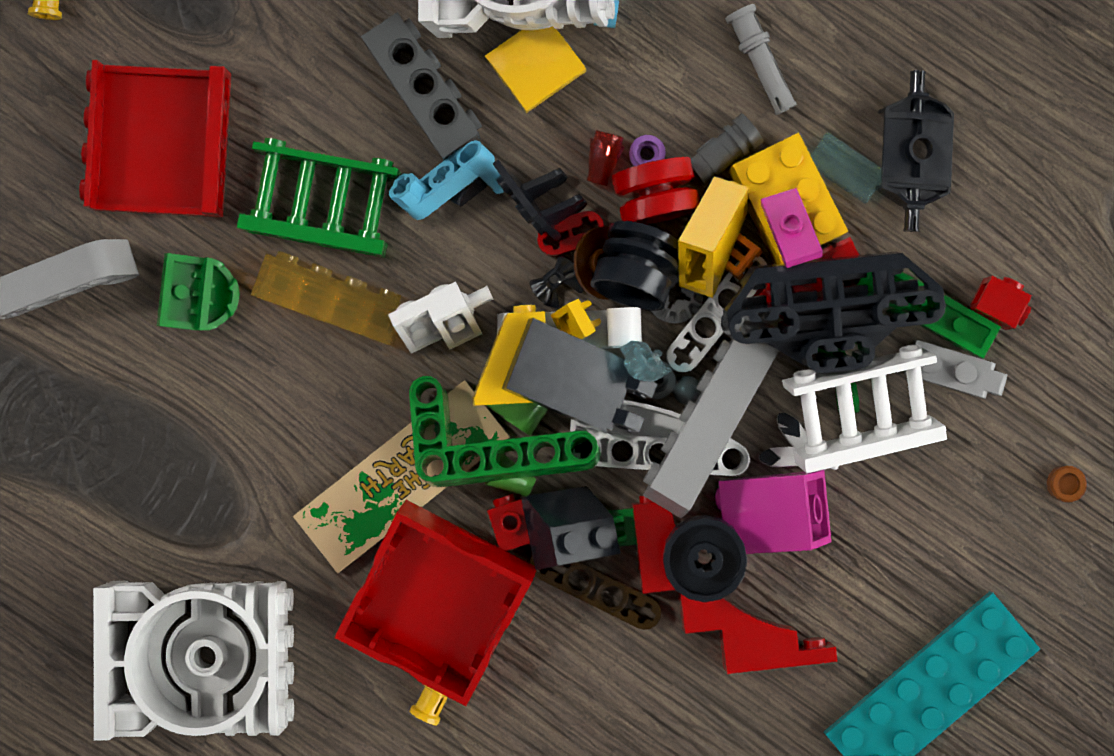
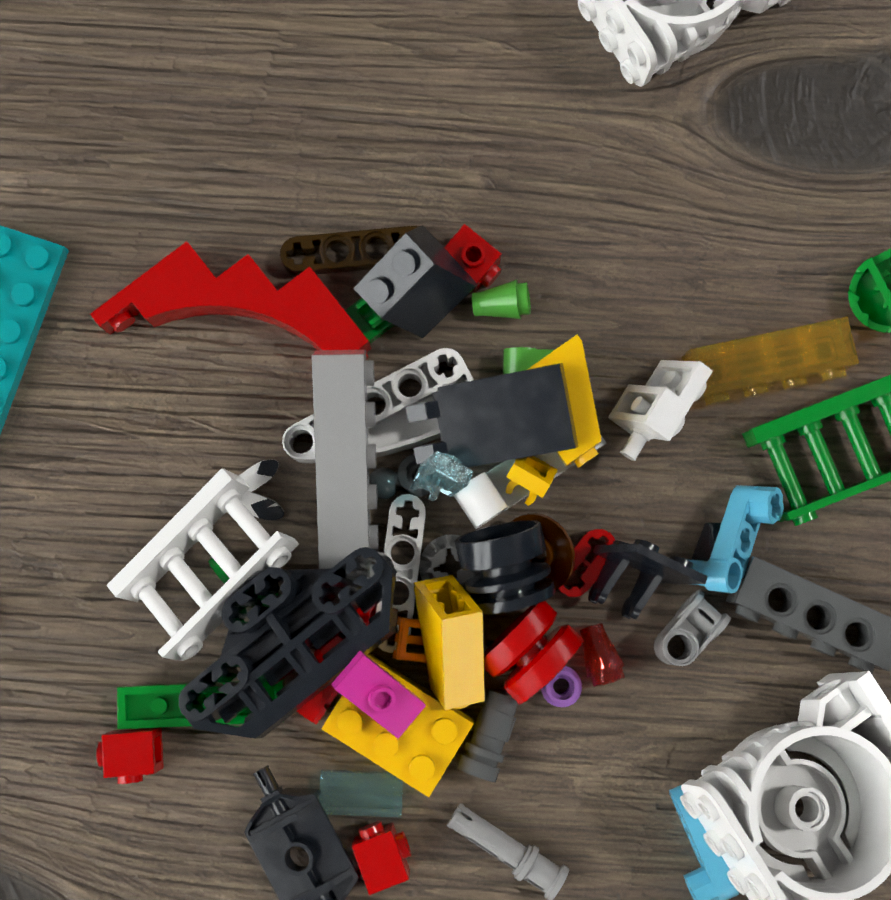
camera: 145 degrees right, 5 degrees down
tan tile [293,380,510,573] -> none
red tile [334,499,537,706] -> none
green beam [409,376,601,487] -> none
yellow bush [409,685,448,725] -> none
yellow slope [485,26,586,114] -> none
black piece [529,255,583,308] -> none
black wheel [663,514,747,602] -> none
dark pink slope [715,470,832,554] -> none
light grey hinge [904,340,1008,399] -> none
none -> red brick [351,821,412,895]
none -> light grey piece [654,589,731,666]

